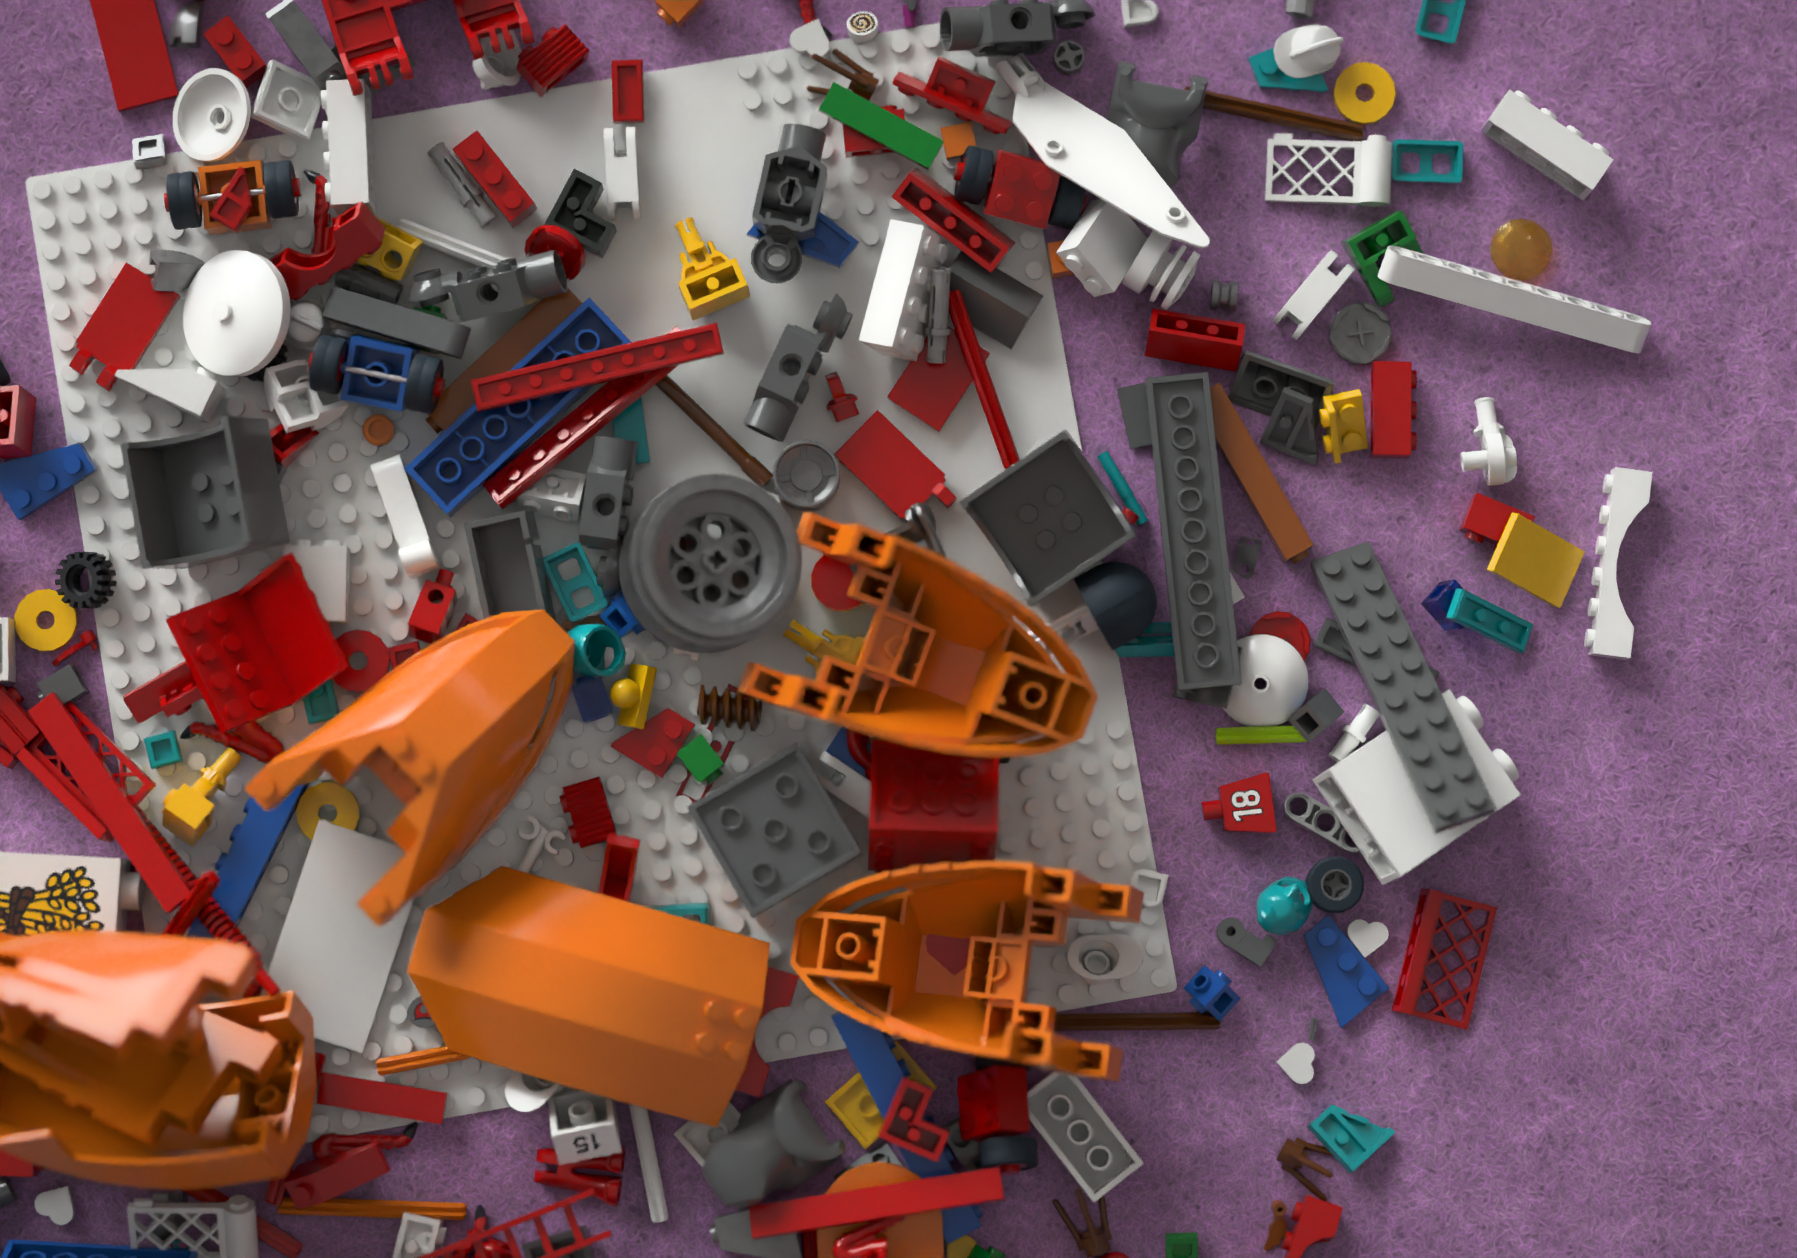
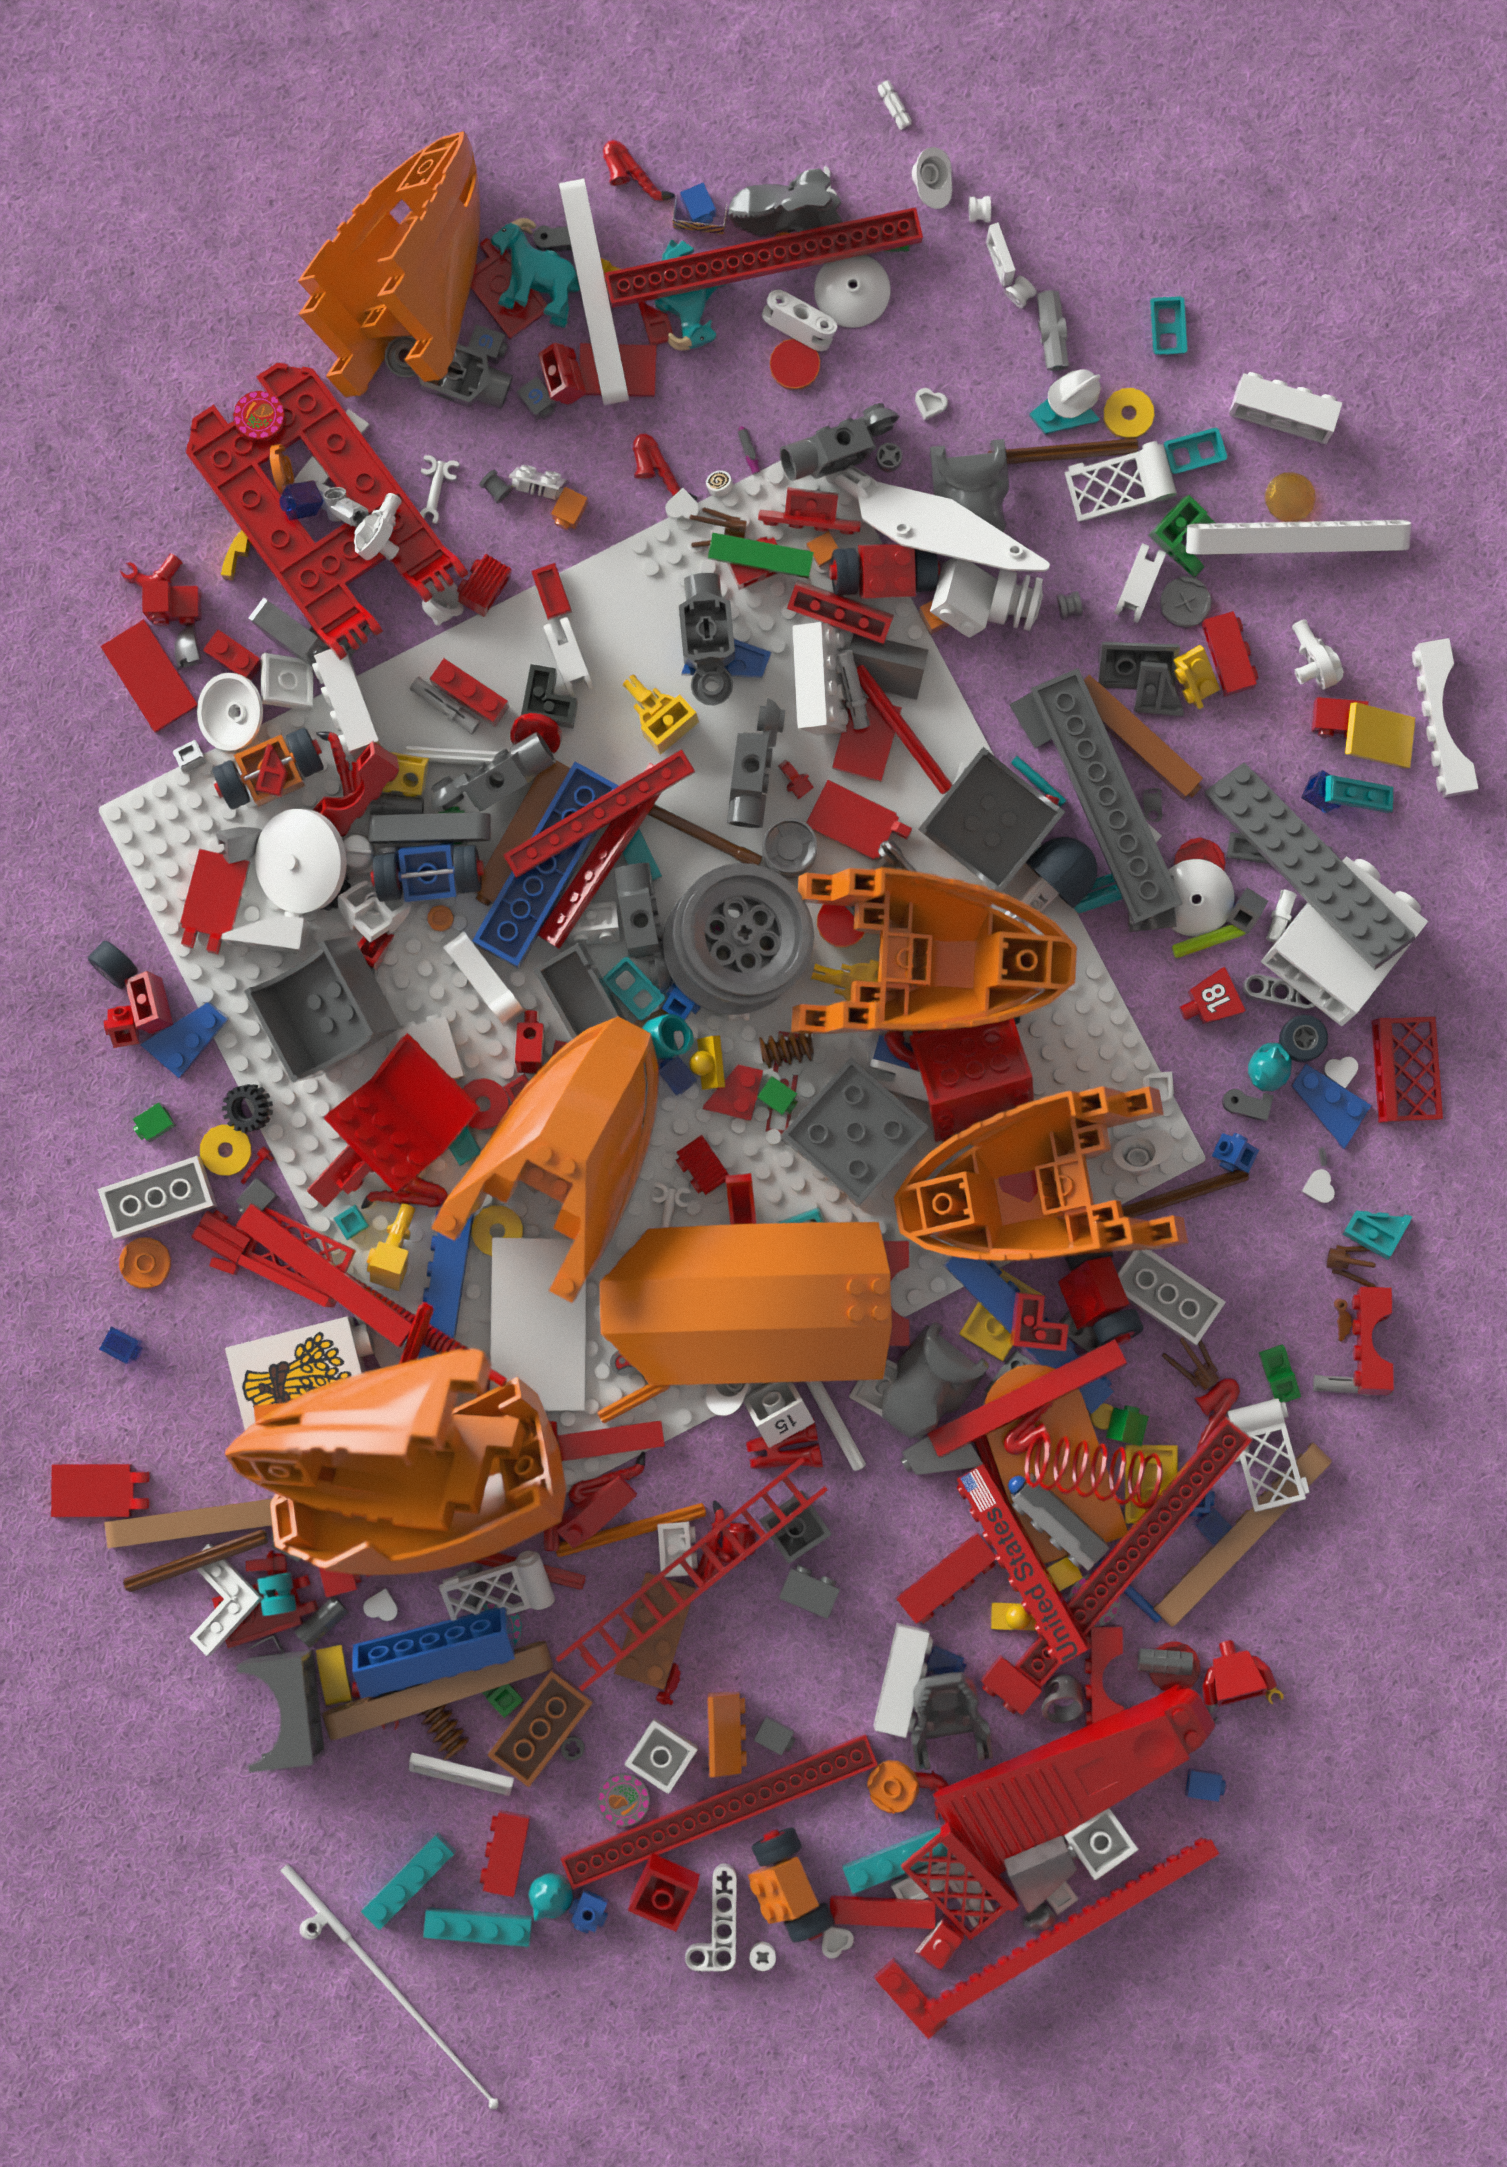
camera: 15 degrees left, 0 degrees up
red brick [1144,308,1245,372] -> none

